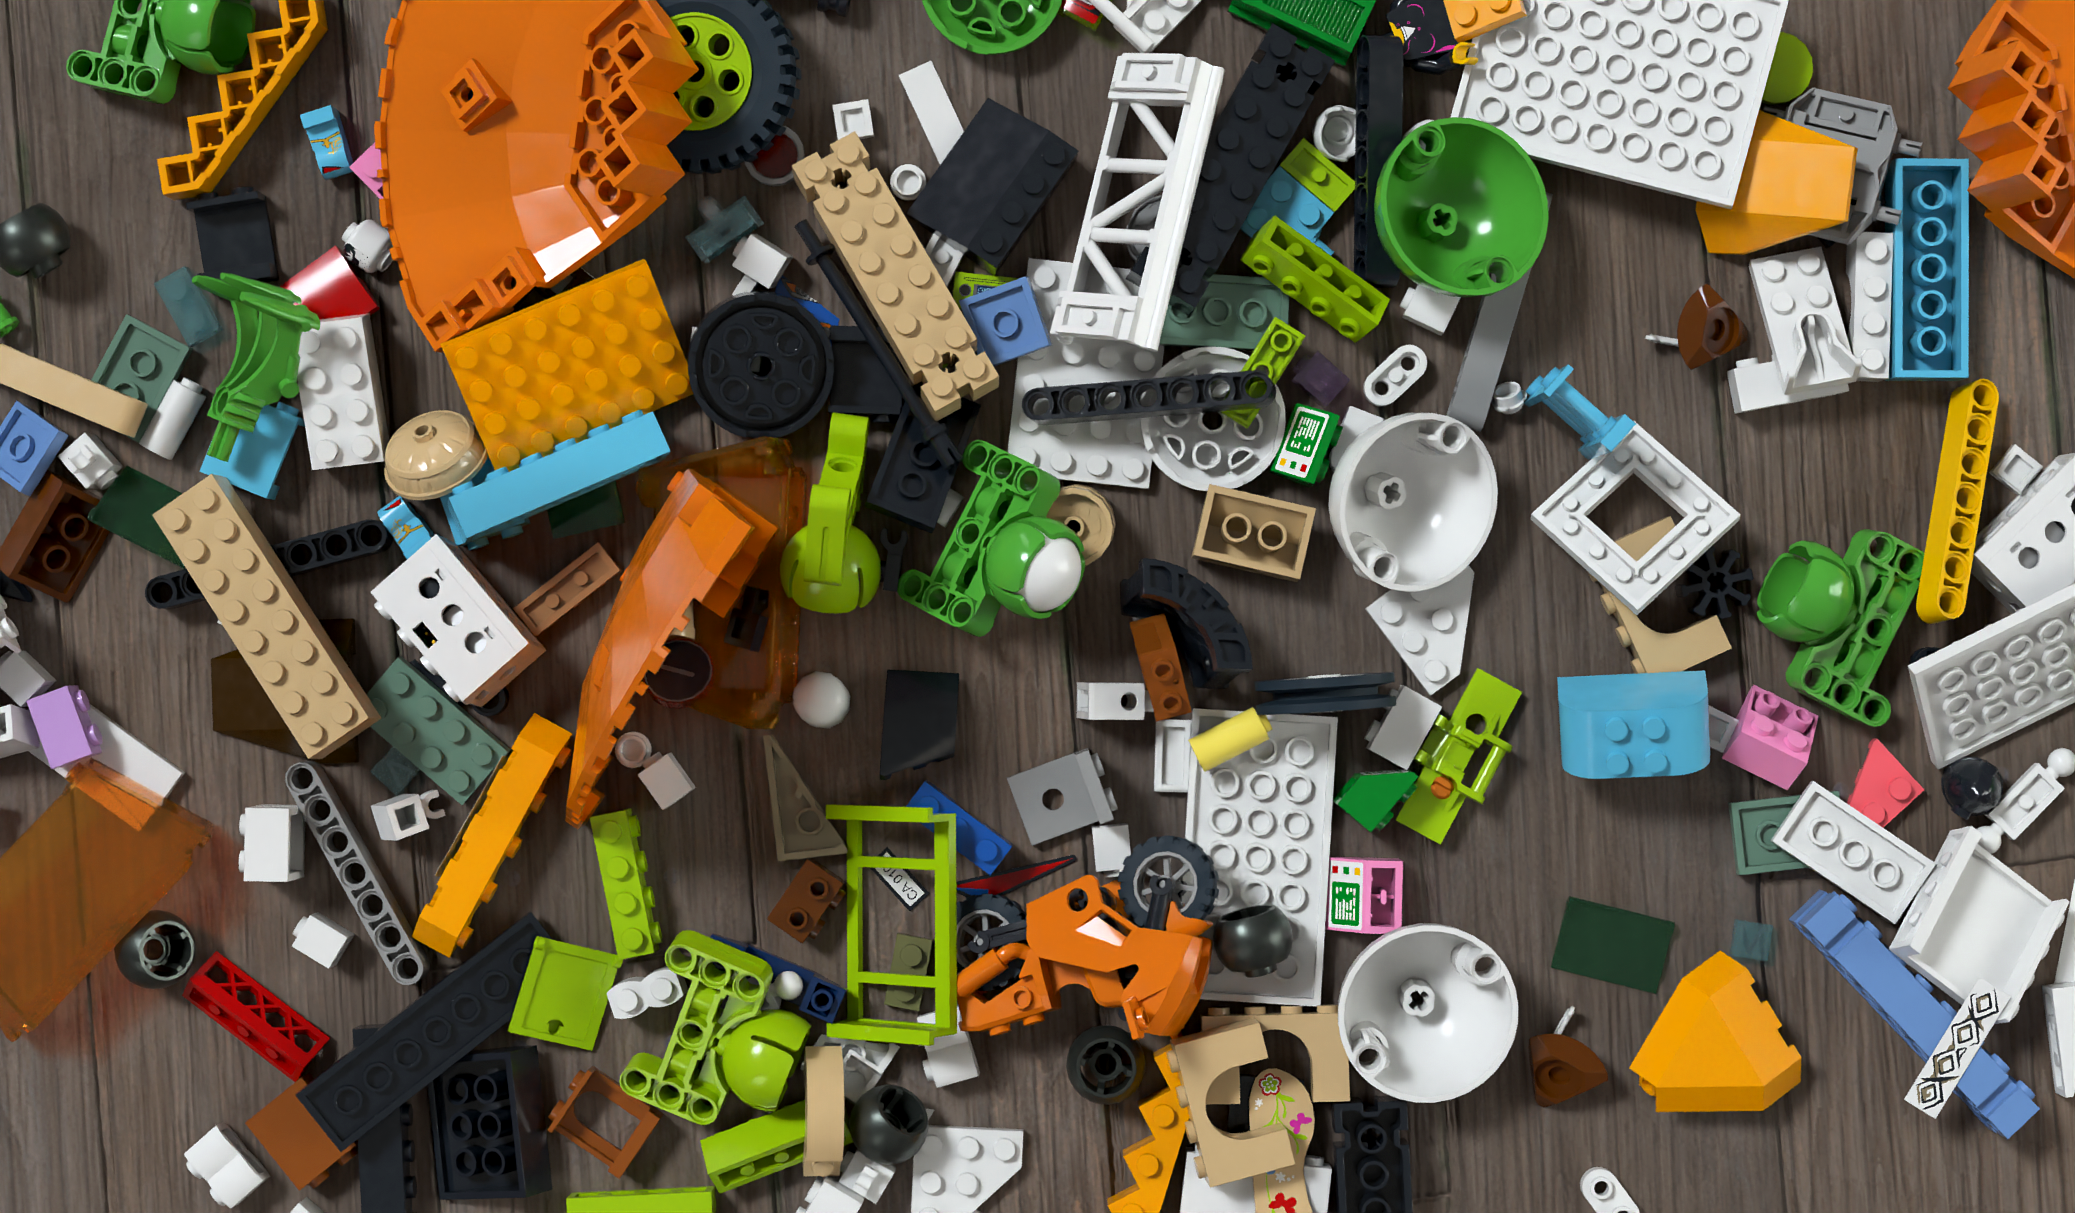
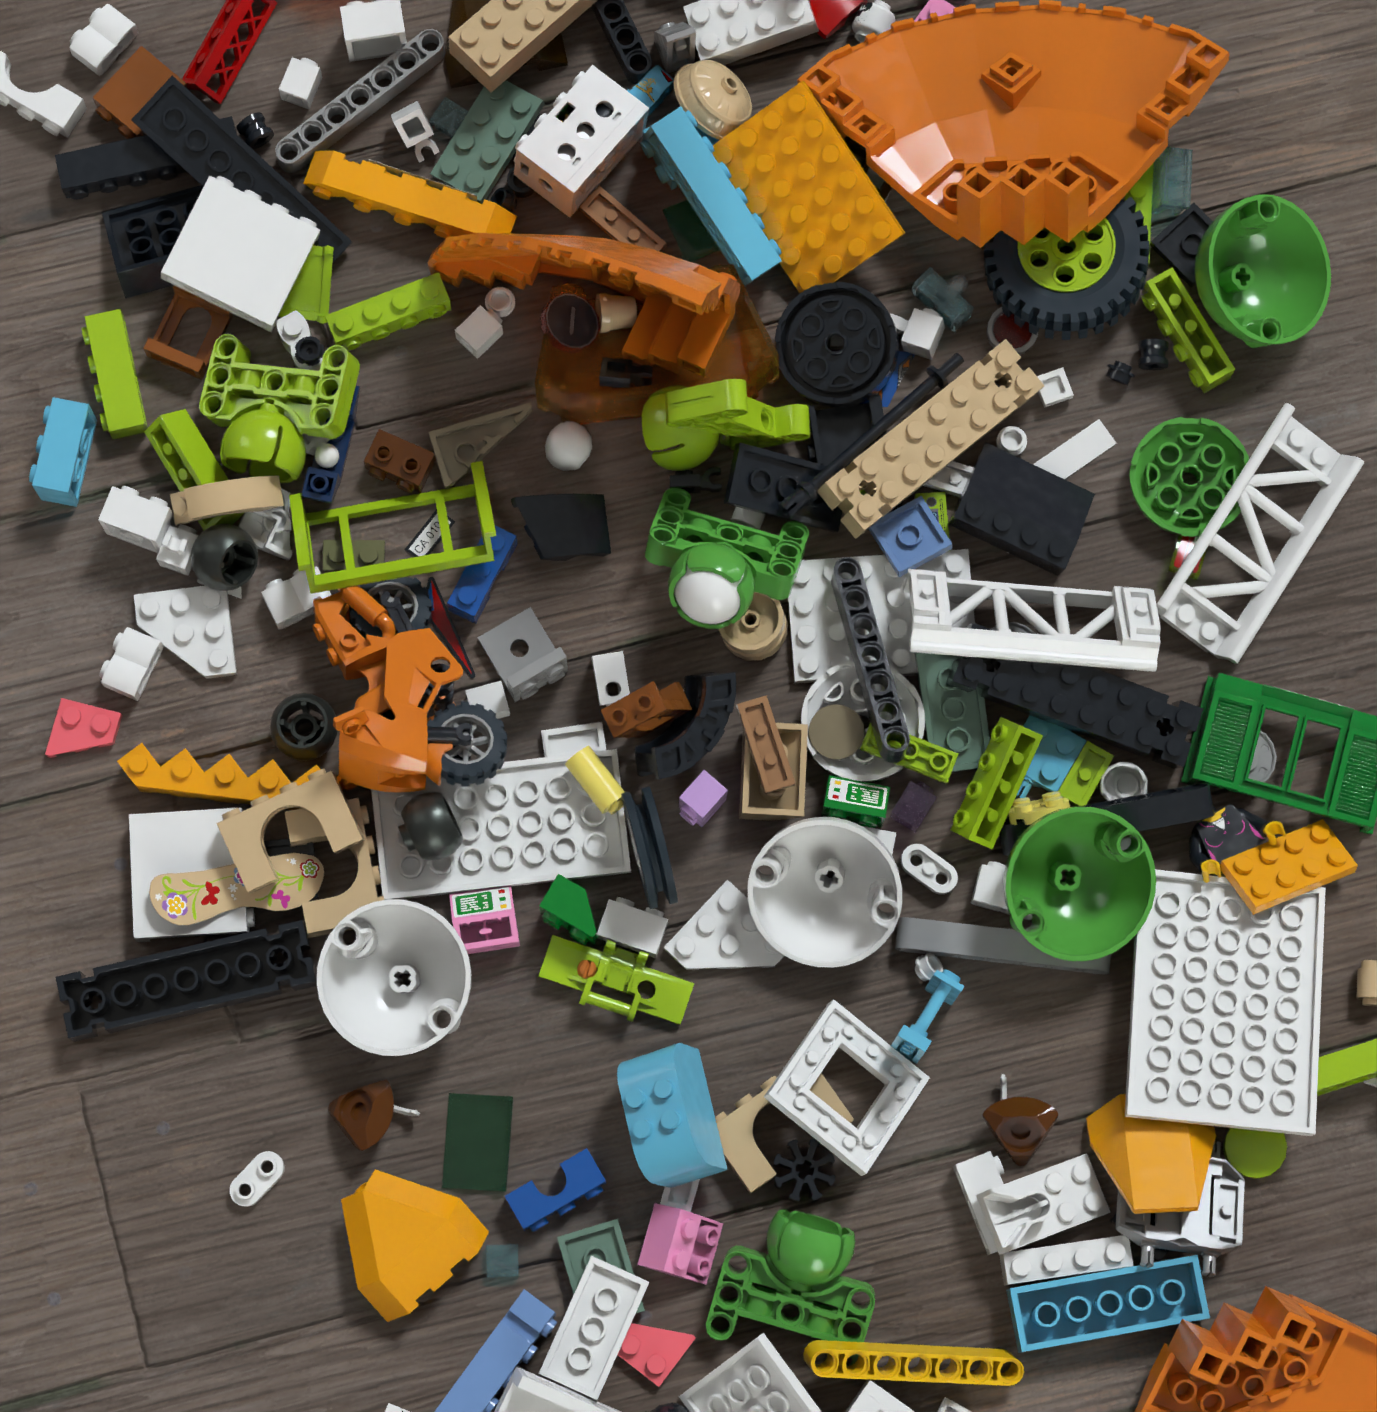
camera: 75 degrees right, 10 degrees down
none -> white panel [161,175,320,332]
none -> black wheel [236,112,274,149]
none -> black plate [295,336,325,366]
none -> black plate [490,188,517,213]
none -> blue arch [505,1148,606,1232]
none -> light grey slope [654,22,696,73]
none -> lavender brick [679,770,728,827]
none -> medium nougat plate [736,695,796,795]
none -> dark tan sticker [809,704,864,759]
none -> light yellow plate [1008,791,1070,825]
none -> black plate [1106,360,1135,386]

